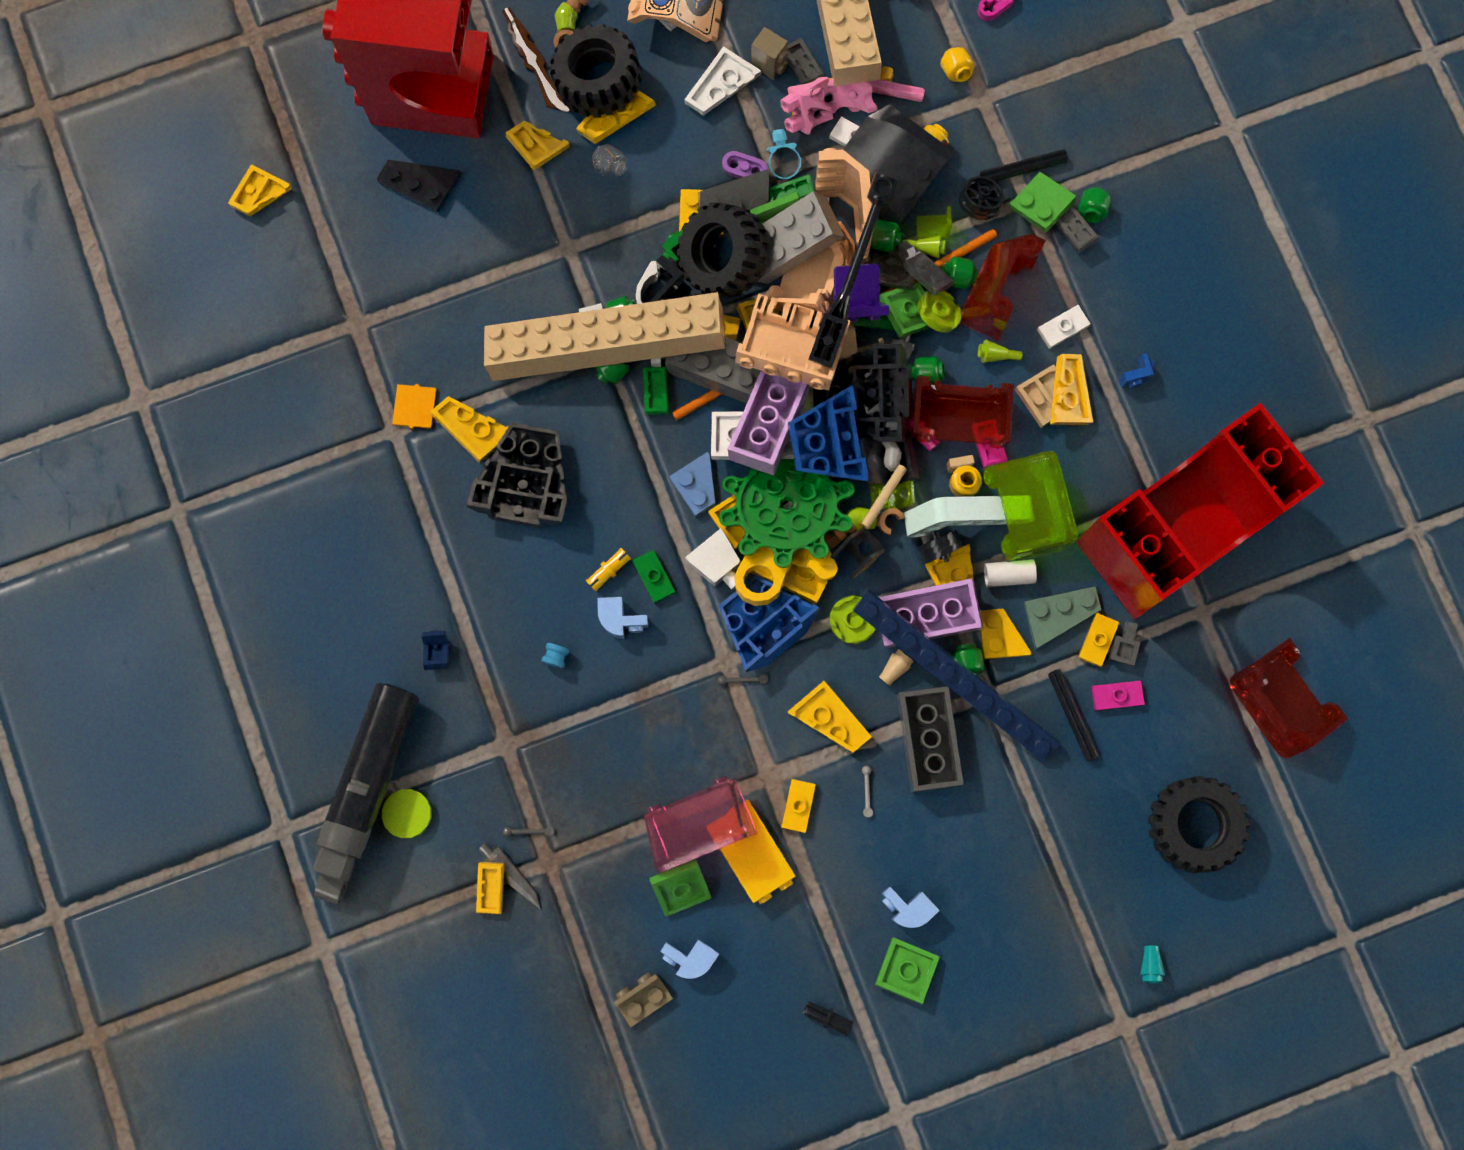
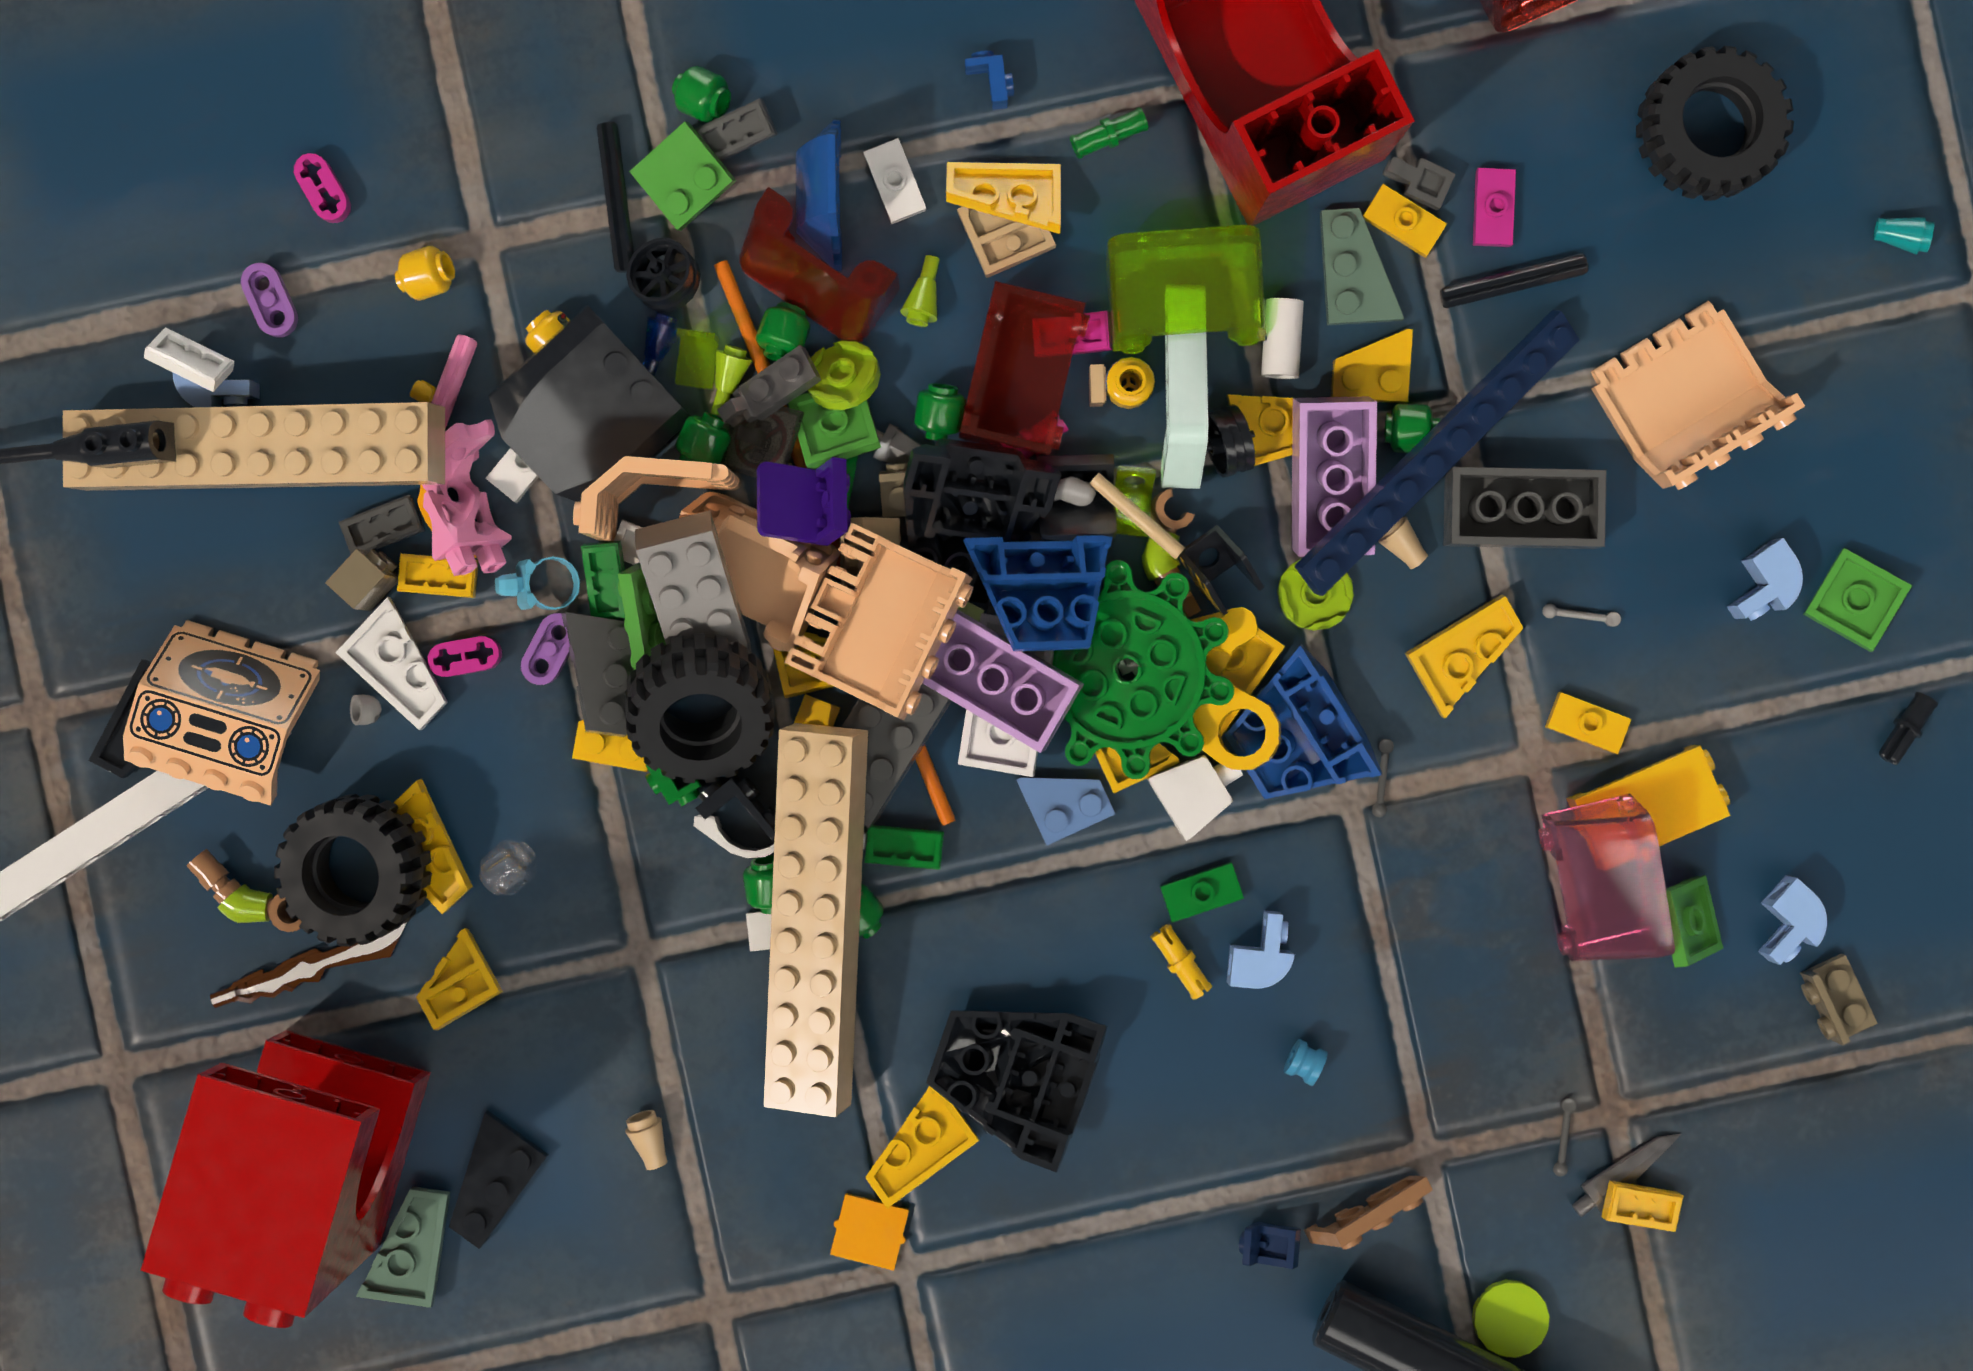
camera: 80 degrees left, 10 degrees up
black bar [808,173,898,368] -> none
none -> light grey hinge [350,695,382,725]
none -> sand green wing [356,1186,450,1308]
none -> yellow plate [397,553,478,598]
none -> dark pink beam [428,636,502,677]
none -> tan cone [625,1110,668,1170]
none -> clear blue cone [643,312,683,377]
none -> blue wedge [796,120,842,271]
none -> green pin [1070,107,1149,159]
none -> medium nougat wing [1304,1176,1433,1249]
none -> light nougat hinge [1591,301,1805,490]

